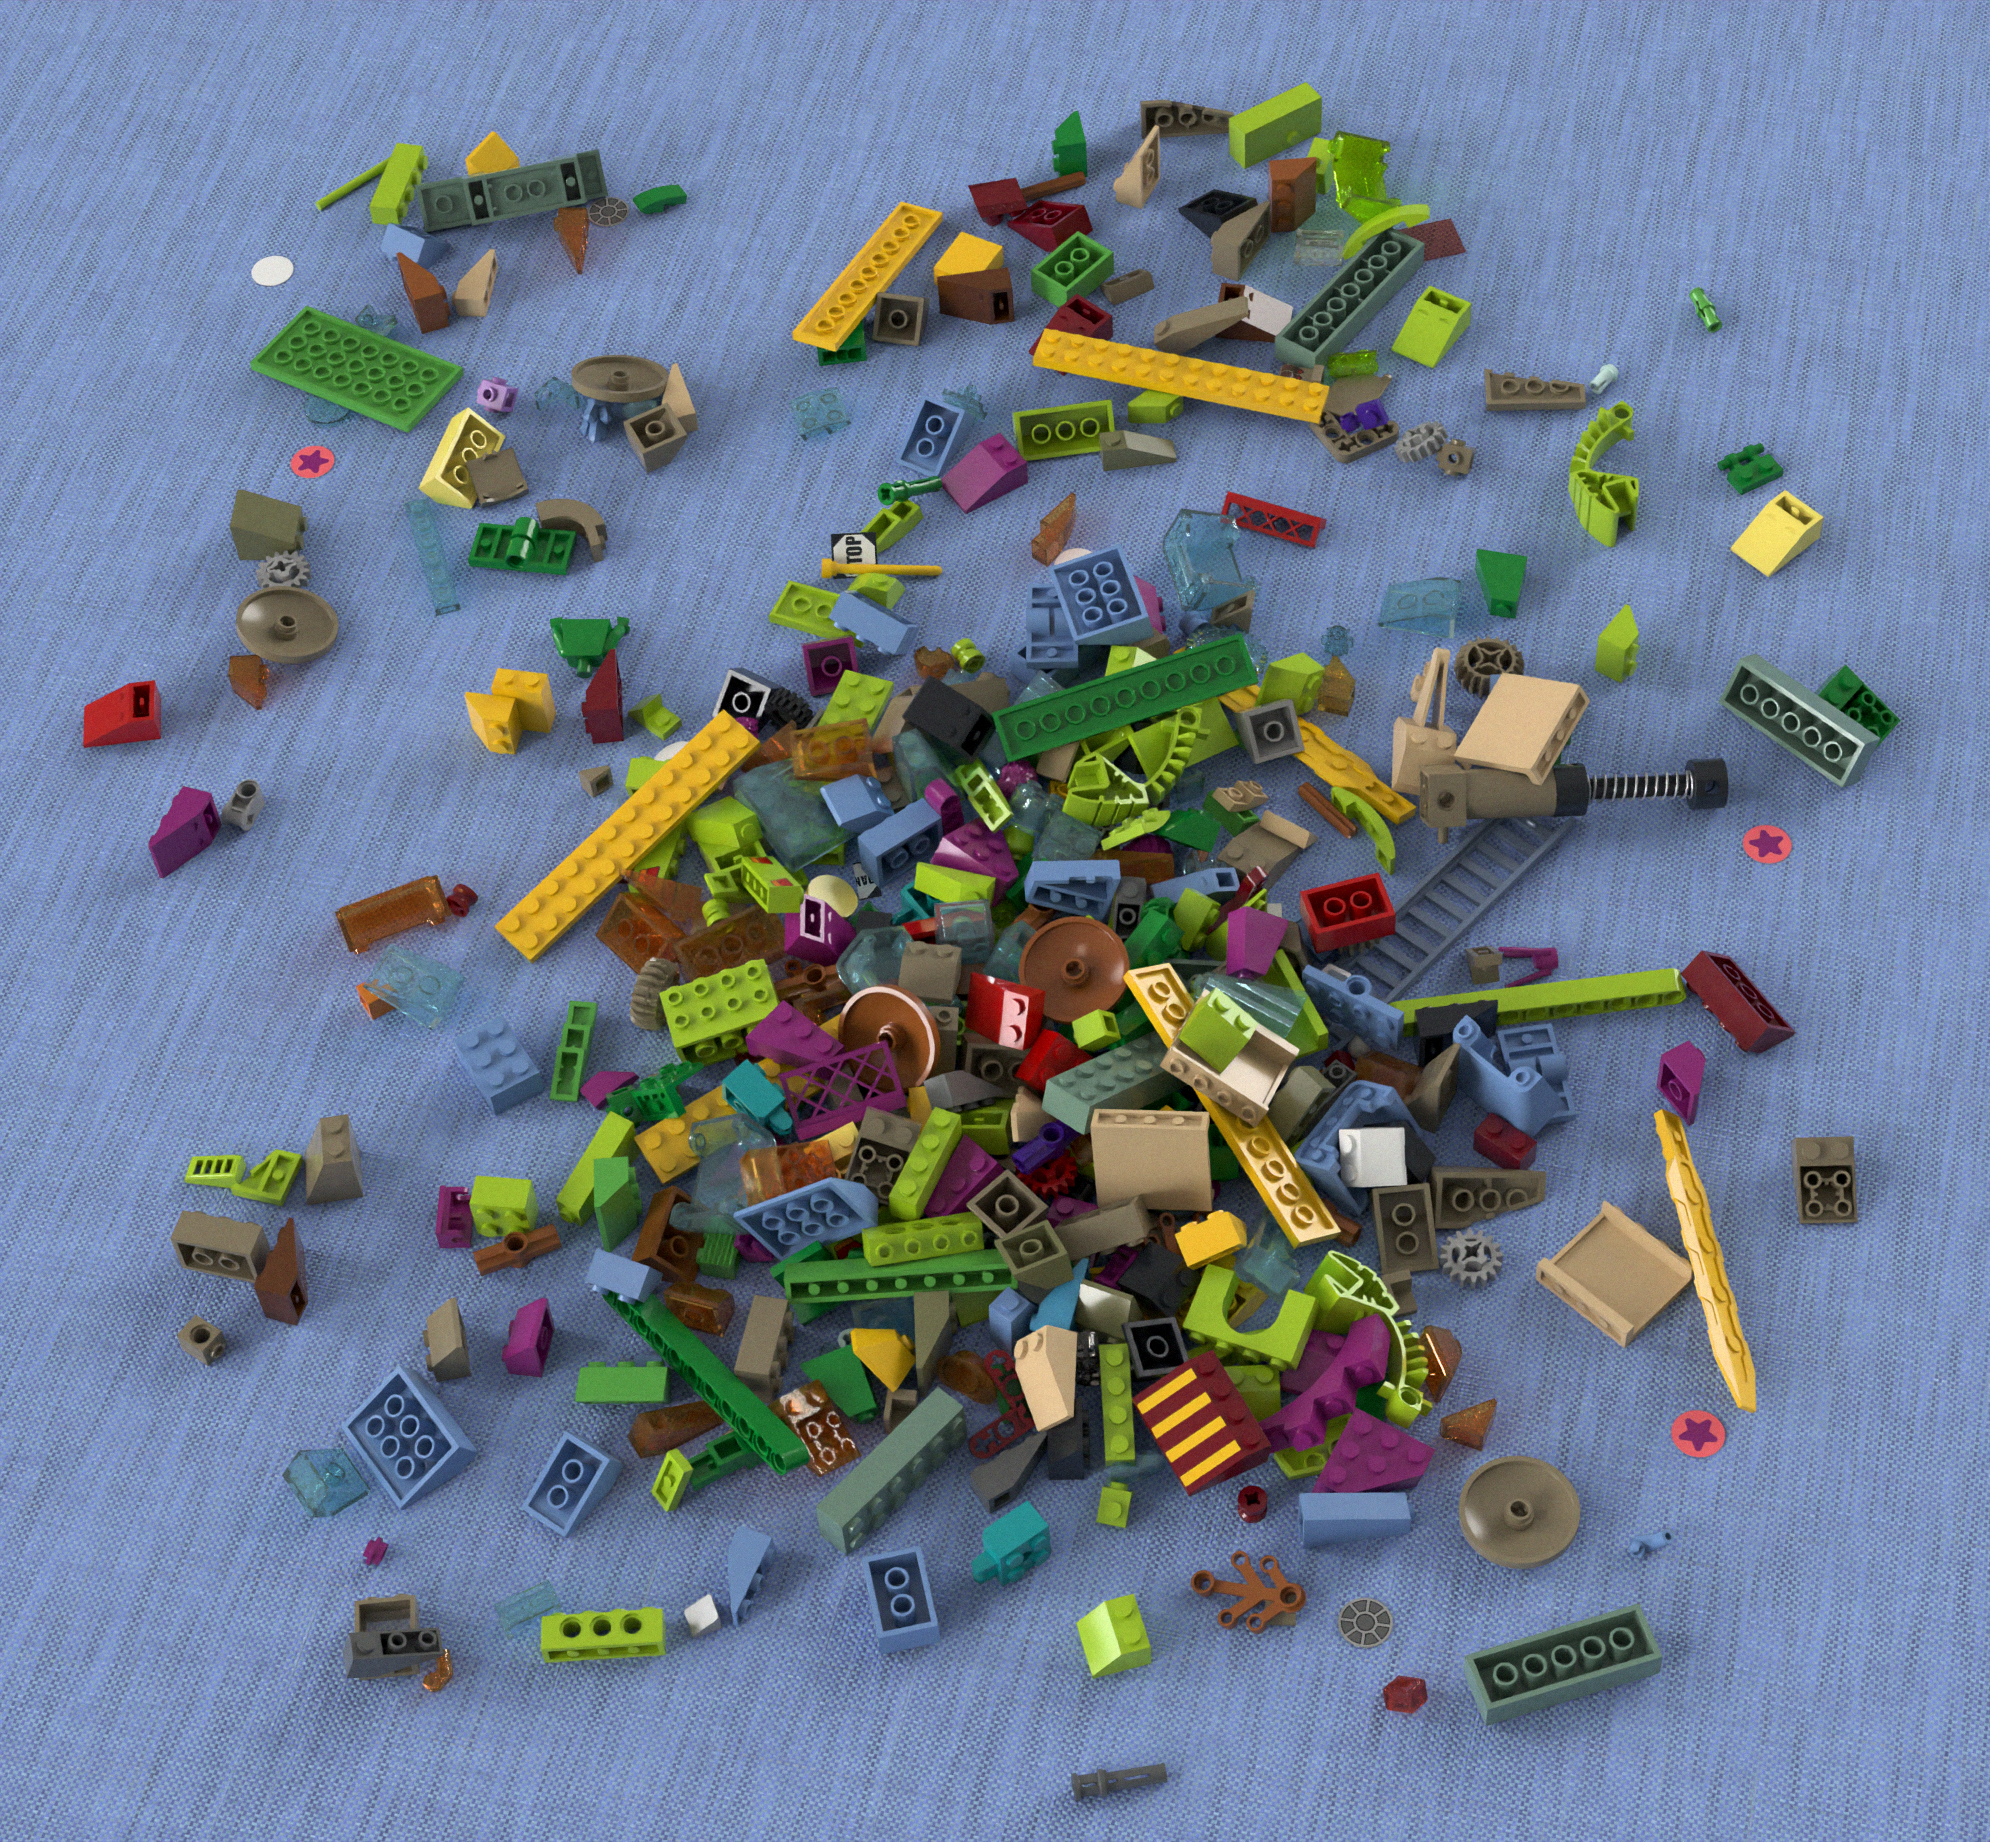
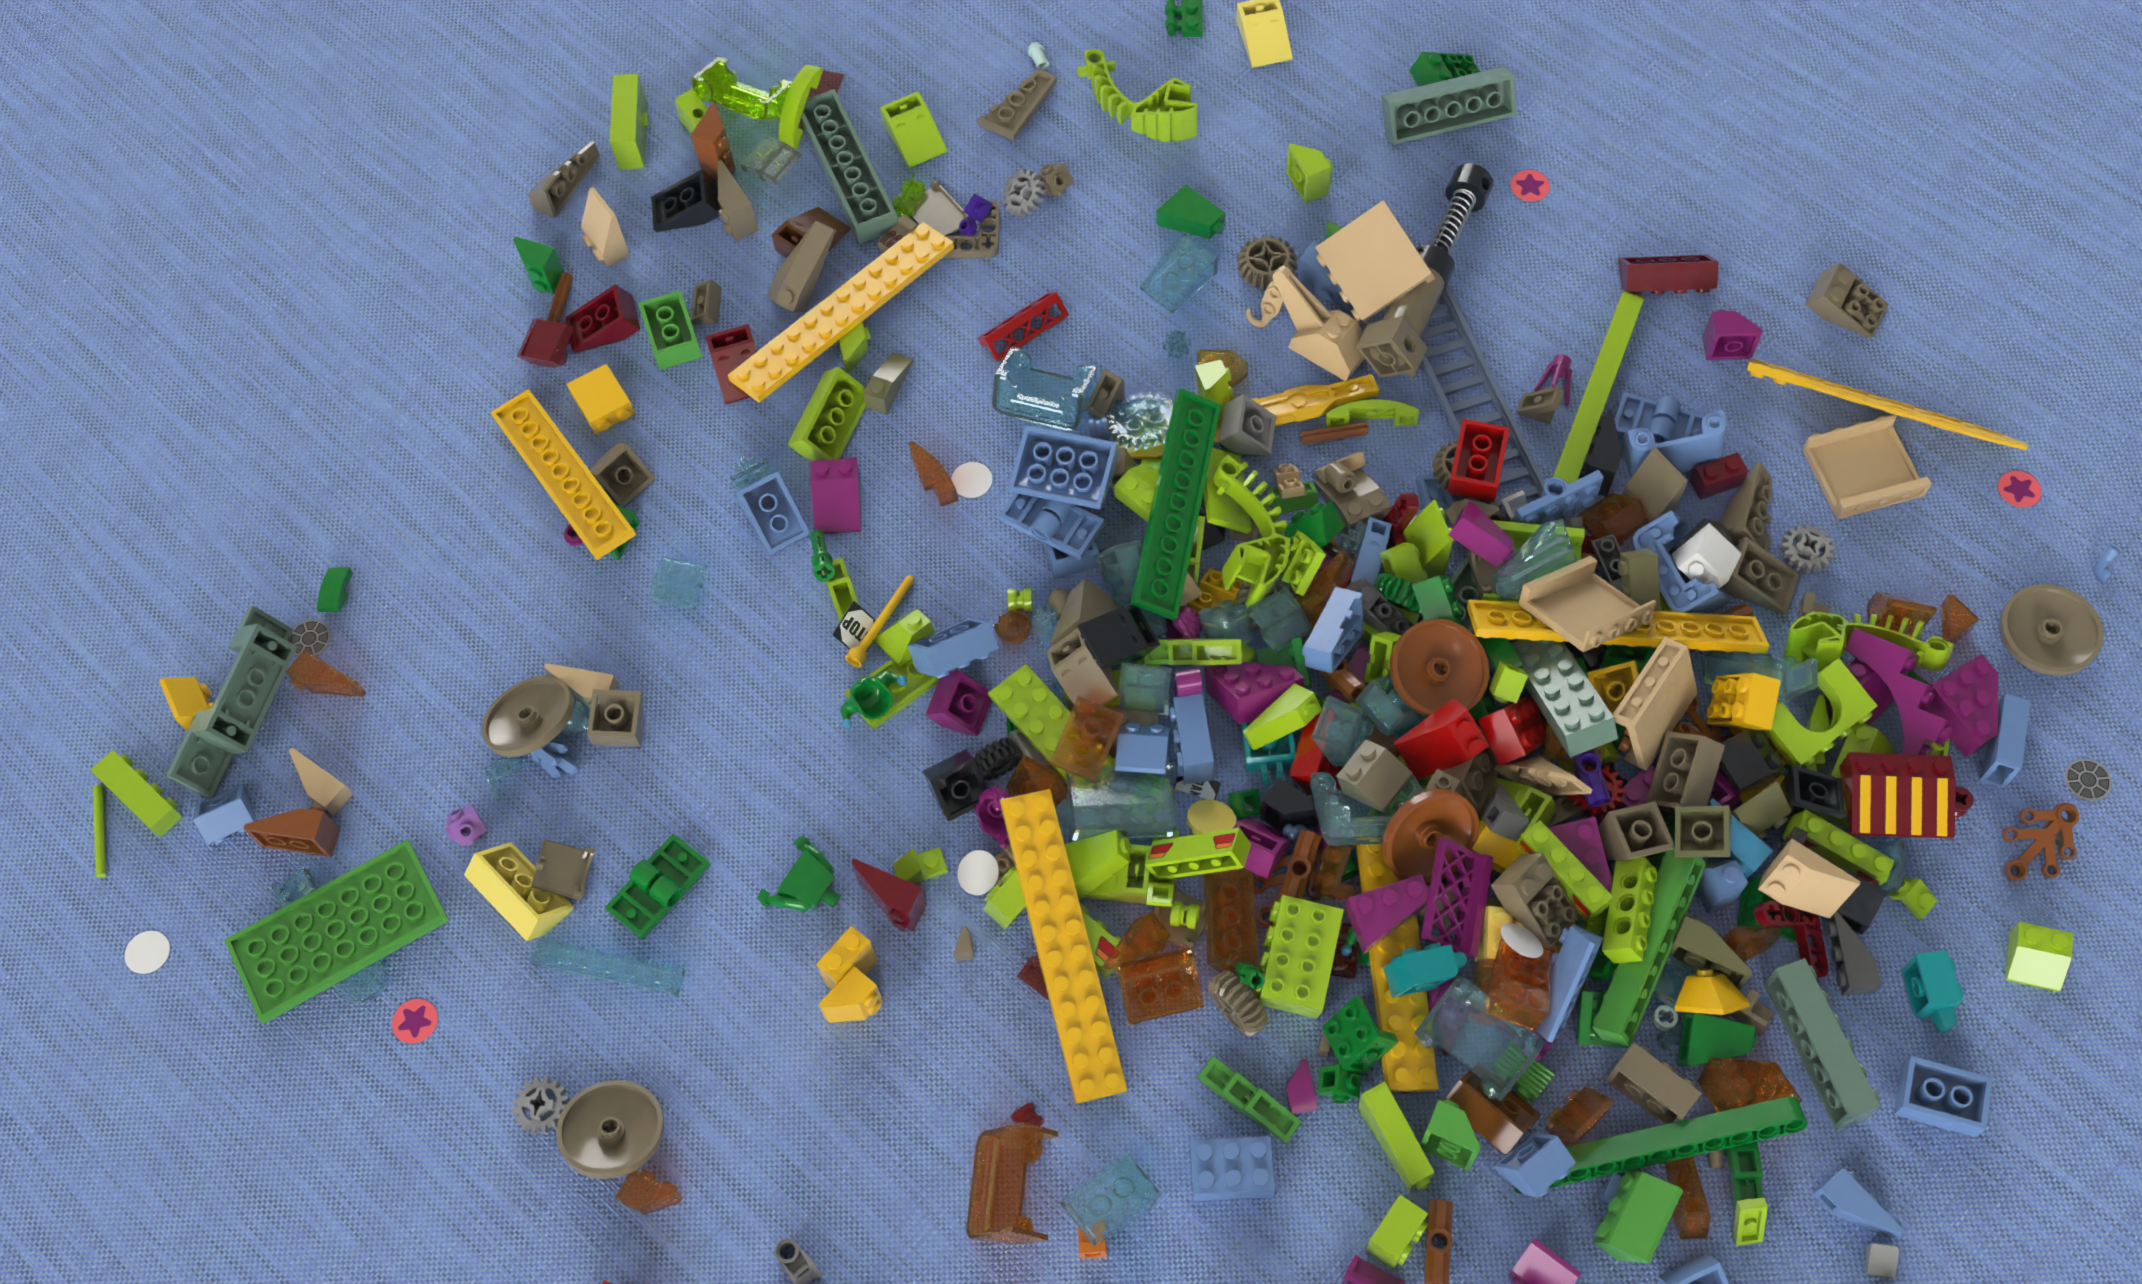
camera: 60 degrees left, 10 degrees up
olive slope [230,490,308,560] -> none
dark tan arch [535,499,608,563] -> none
reddish brown slope [937,267,1015,325] -> none
lime slope [1178,987,1259,1073] -> none
none -> green piece [840,670,907,729]
none -> green pin [1234,961,1265,989]
none -> dark tan brick [1325,462,1357,493]
none -> white sticker [1501,923,1543,958]

